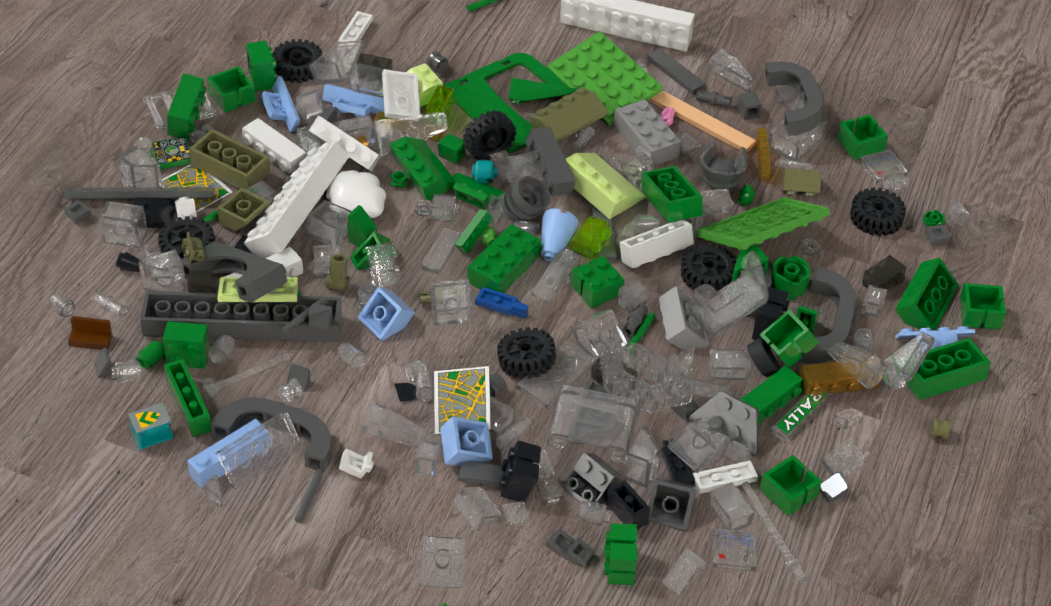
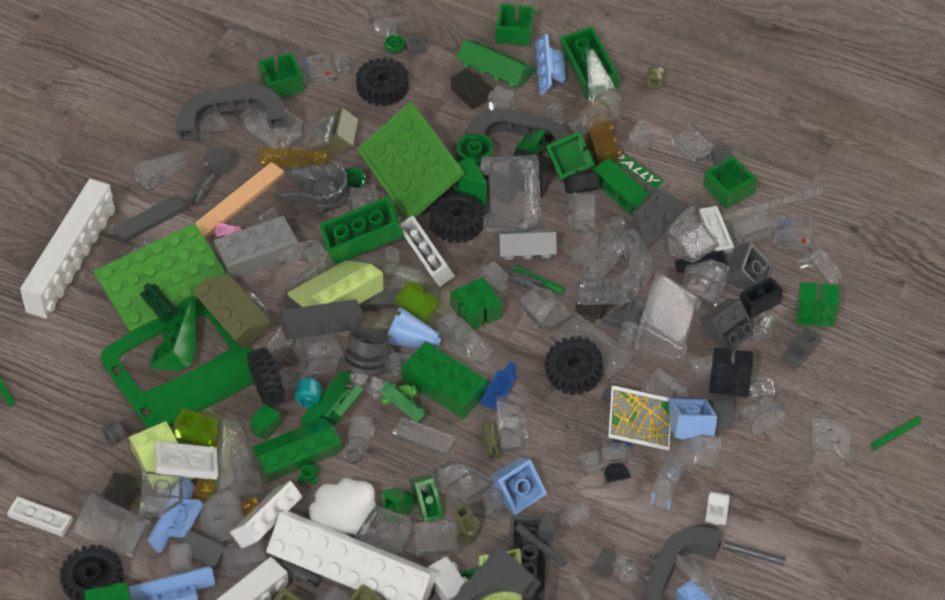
camera: 85 degrees left, 5 degrees up
none -> dark green hinge [139,283,178,322]

